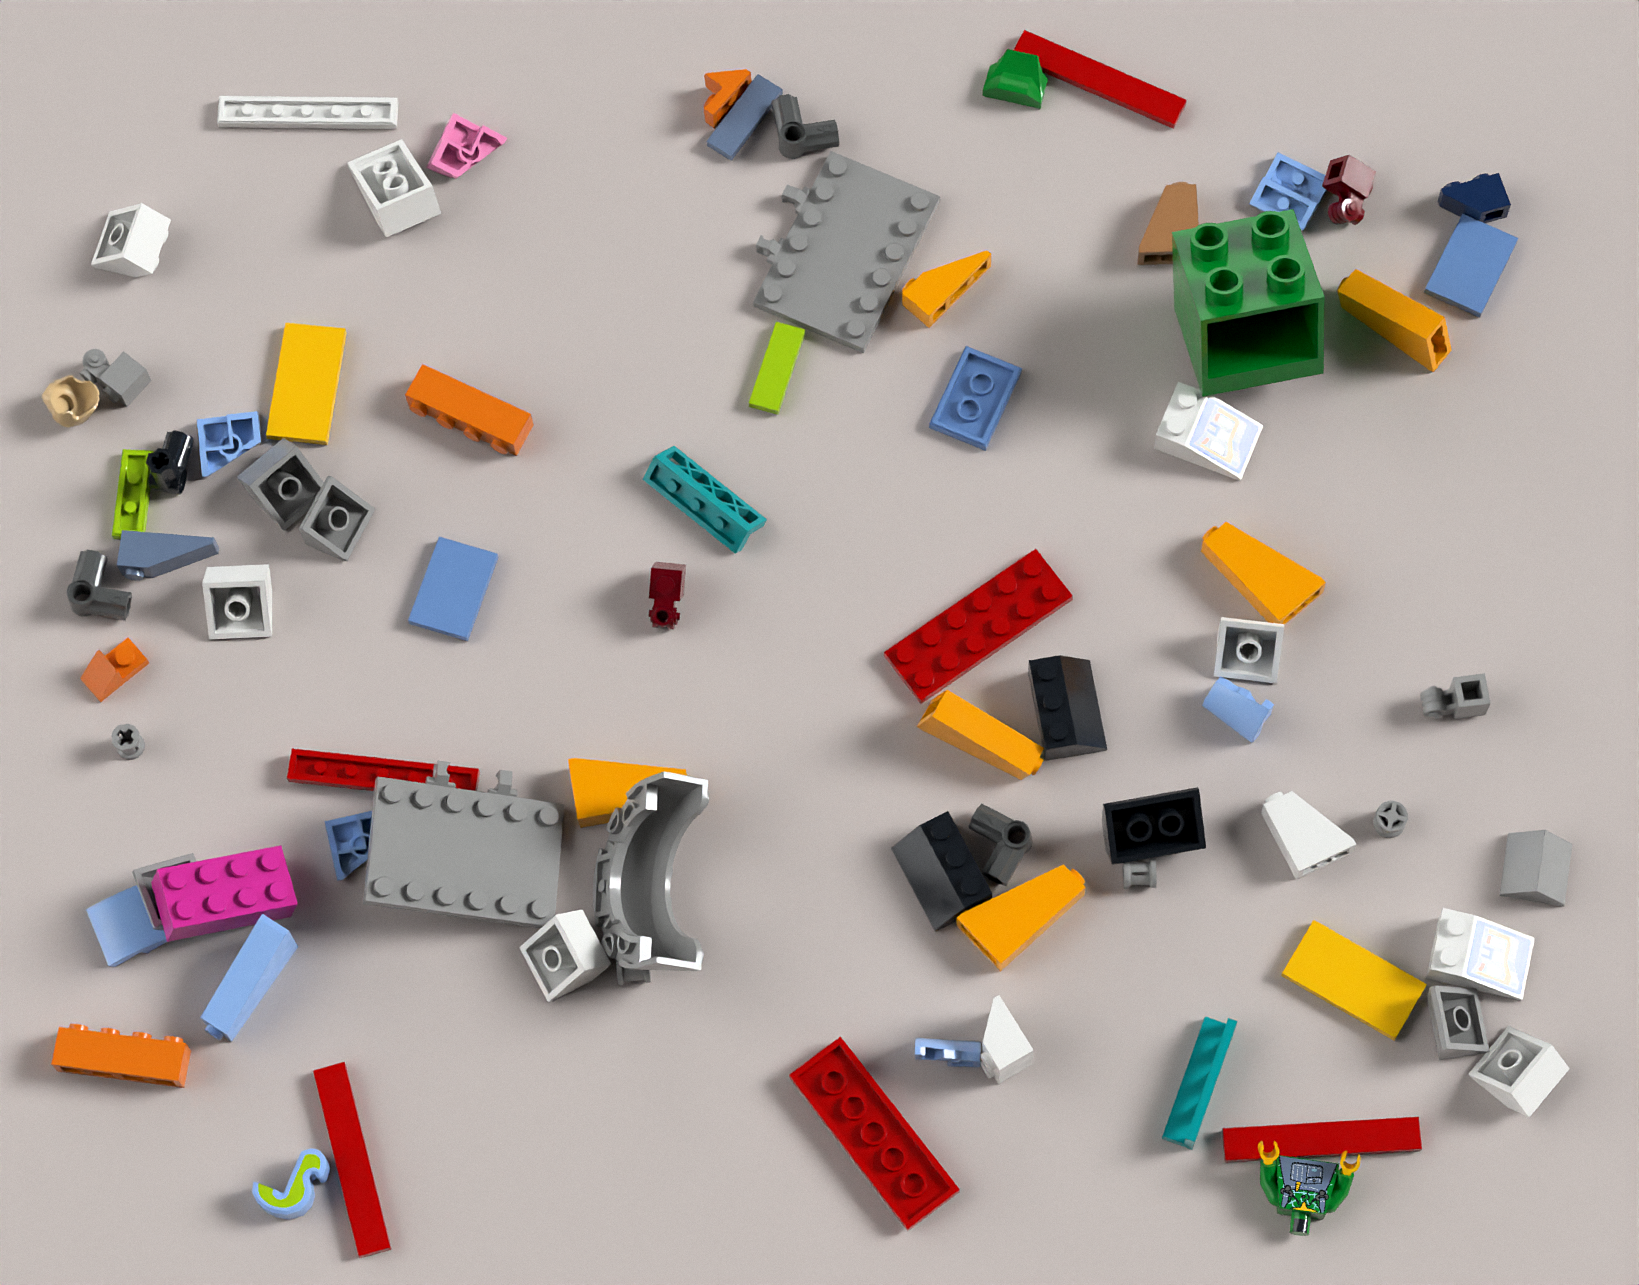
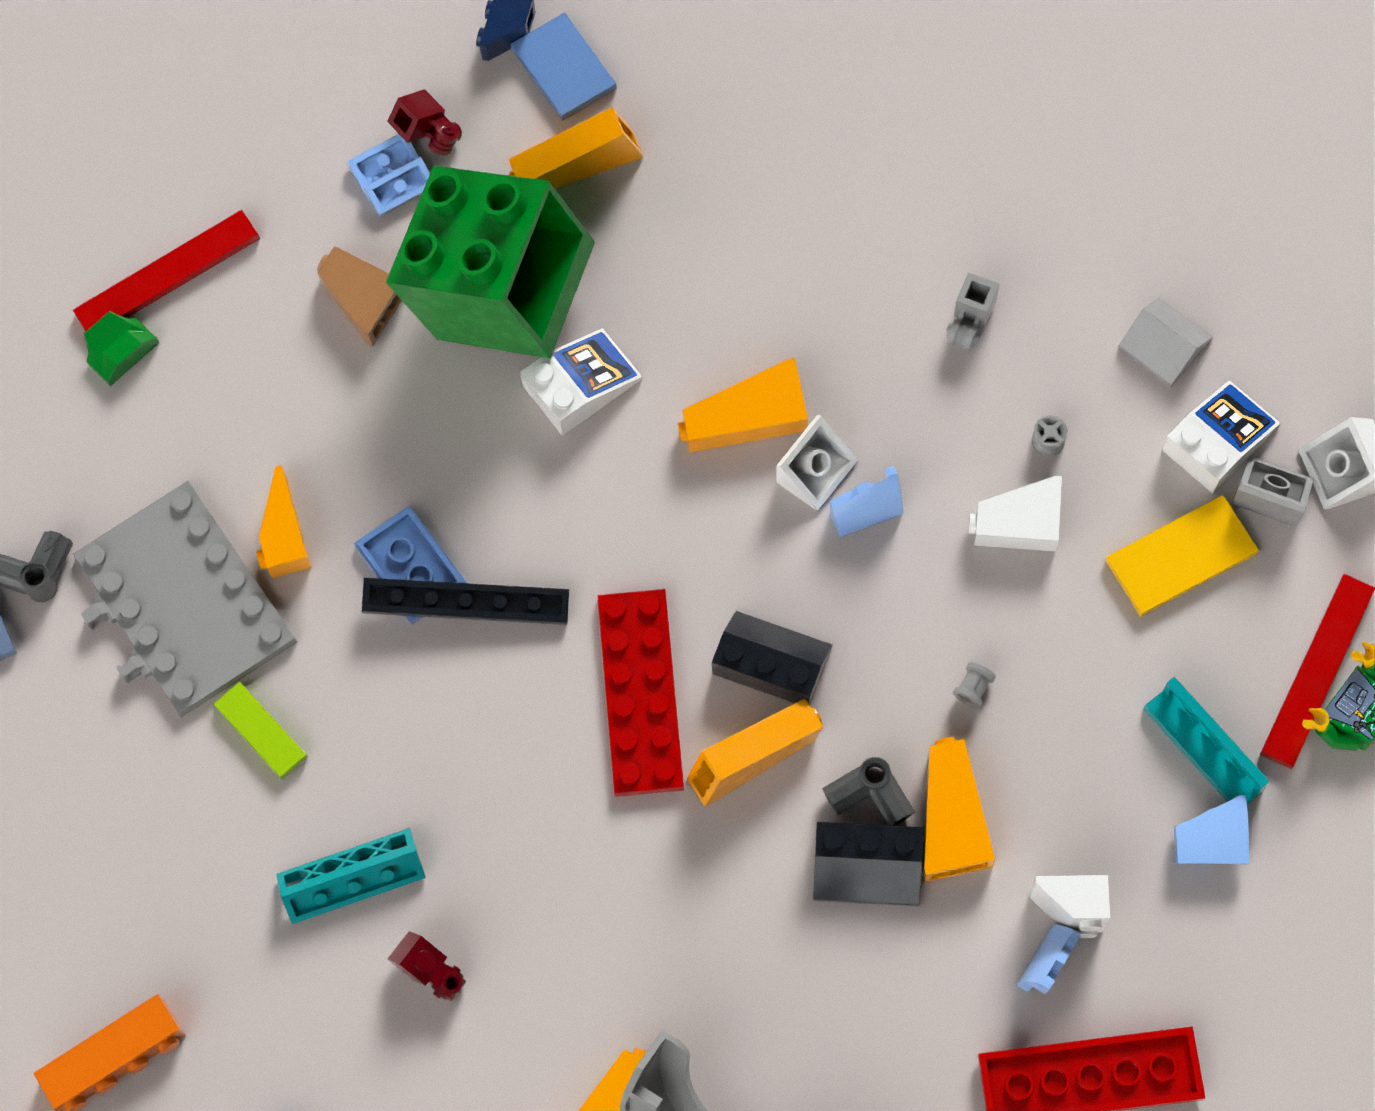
camera: 60 degrees left, 0 degrees up
black slope [1102,787,1206,865] -> none
none -> black tile [362,578,569,625]
none -> light blue slope [1174,795,1249,864]

